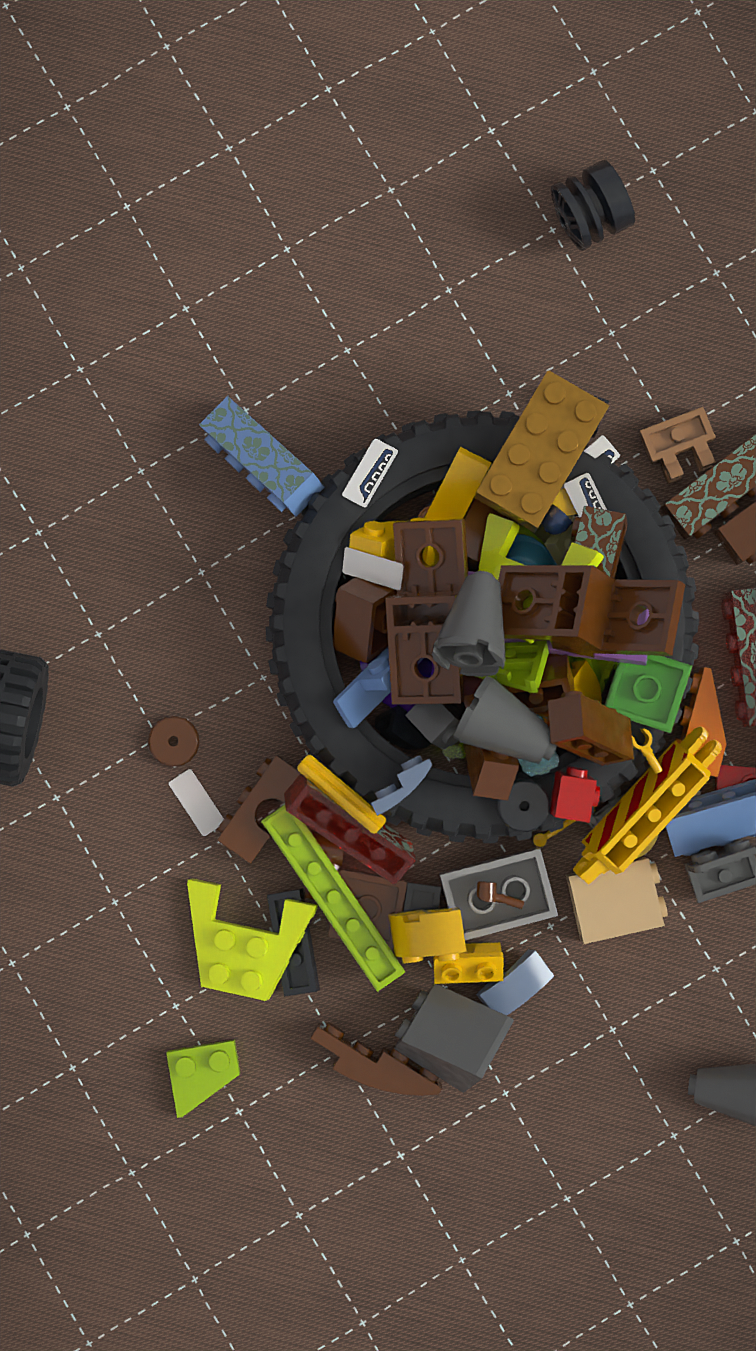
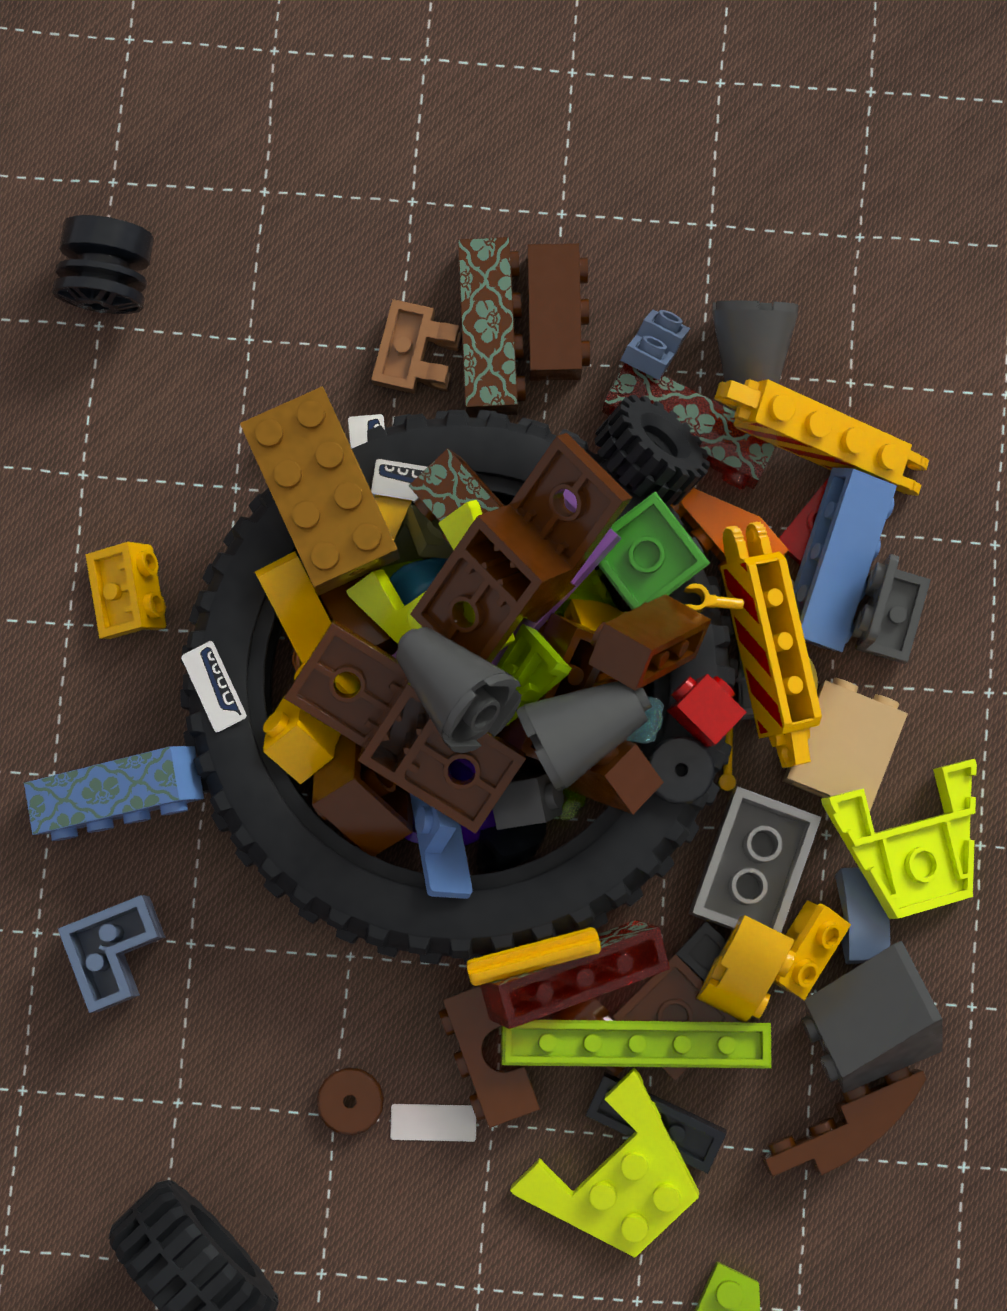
camera: 55 degrees left, 5 degrees down
white sticker [342,547,404,590] -> none
sand blue slope [371,755,433,816] -> none
reddish brown hand [476,881,524,909] -> none
dark blue hinge [542,504,573,535] -> none
none -> sand blue brick [58,895,166,1013]
none -> yellow bracket [85,542,166,639]
none -> black tyre [595,395,710,507]
none -> neon yellow wing [821,759,977,919]

